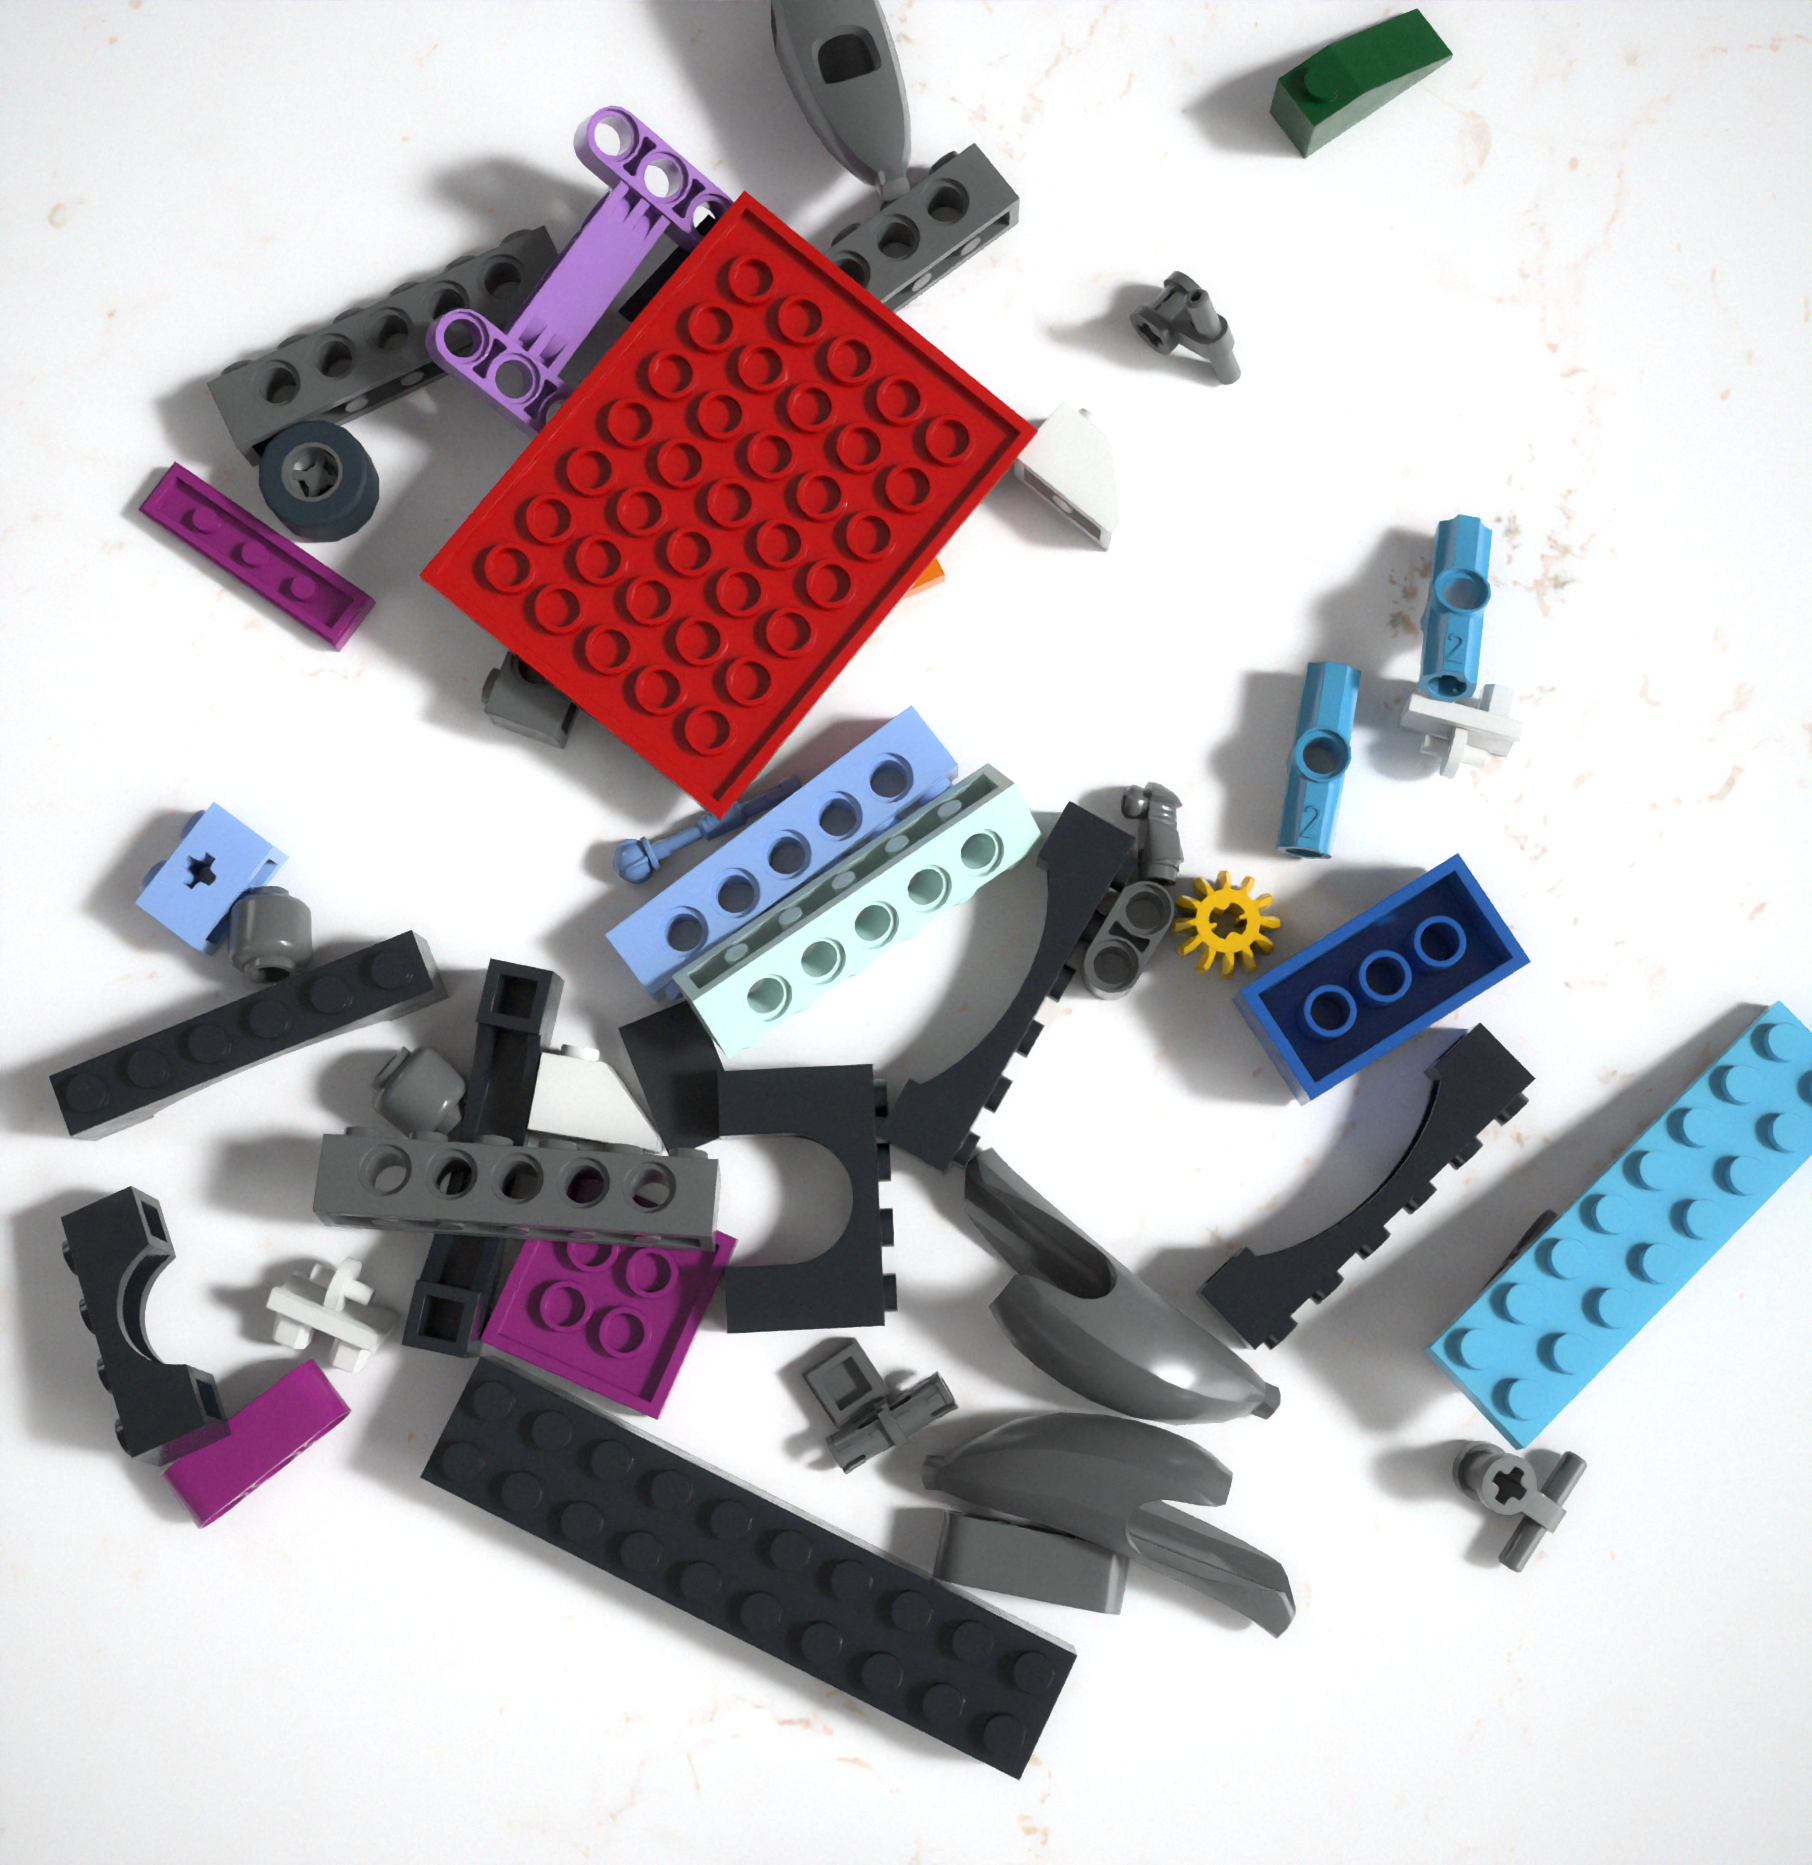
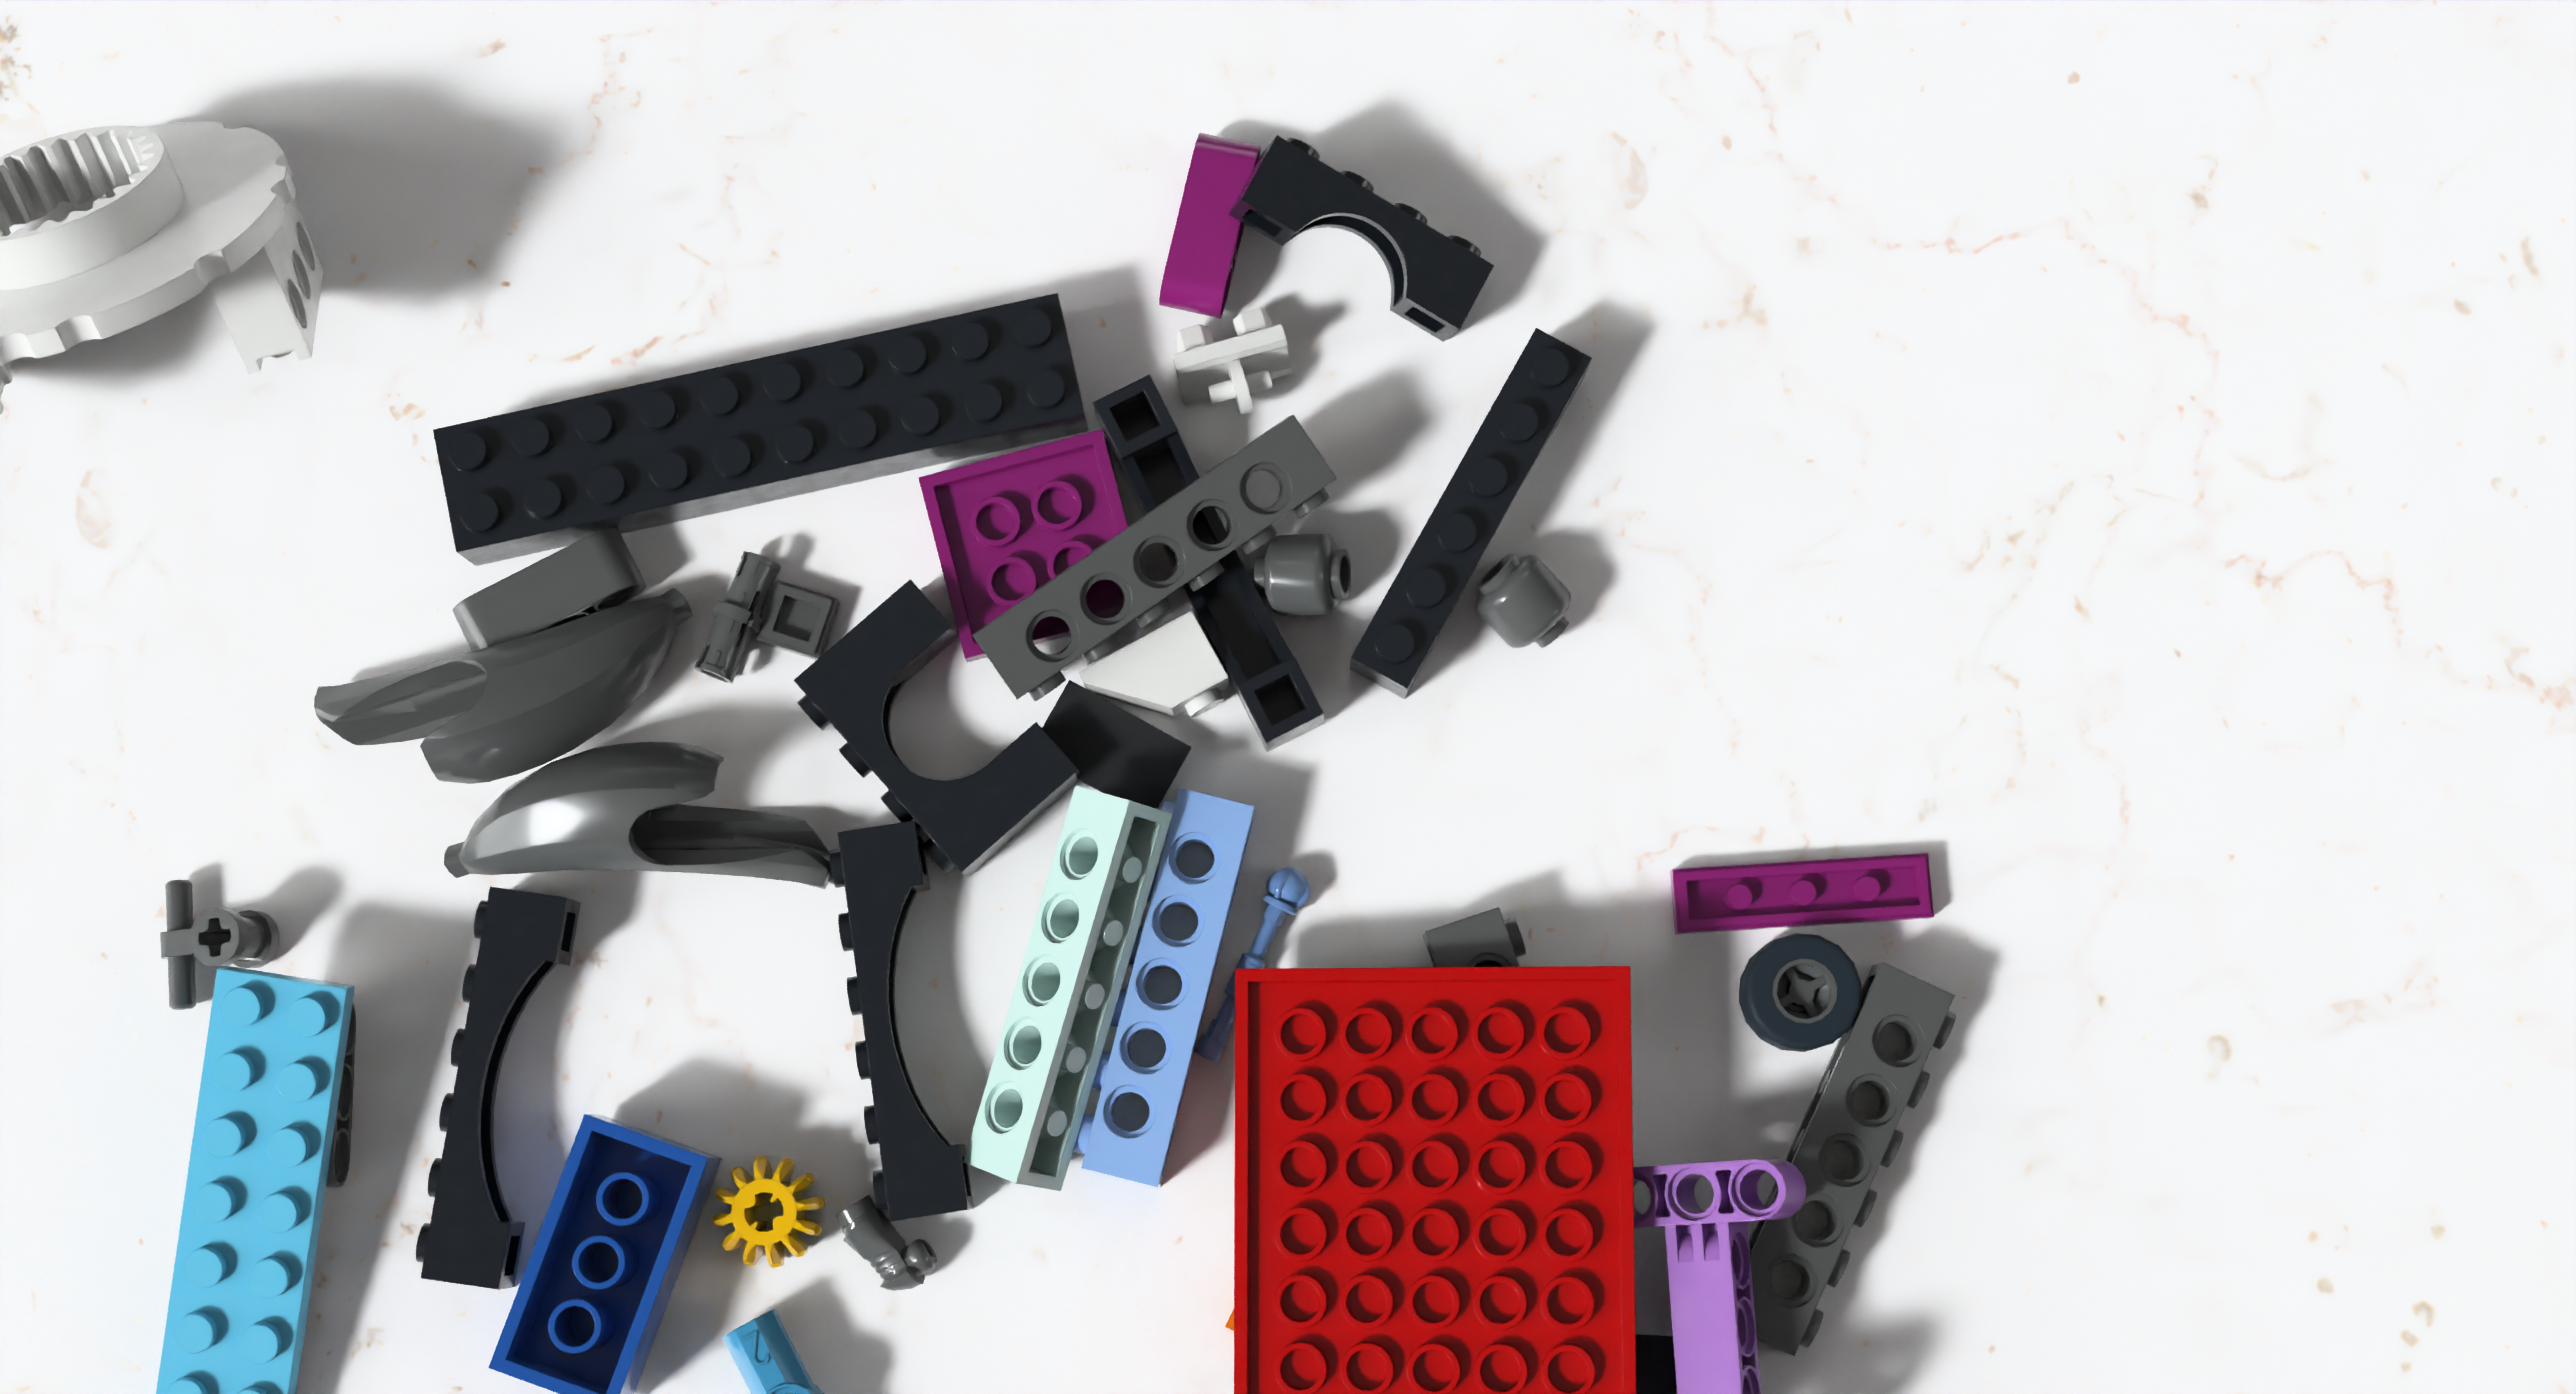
camera: 135 degrees right, 0 degrees up
light blue brick [134,802,289,956] -> none
dark grey beam [1081,881,1174,1000] -> none

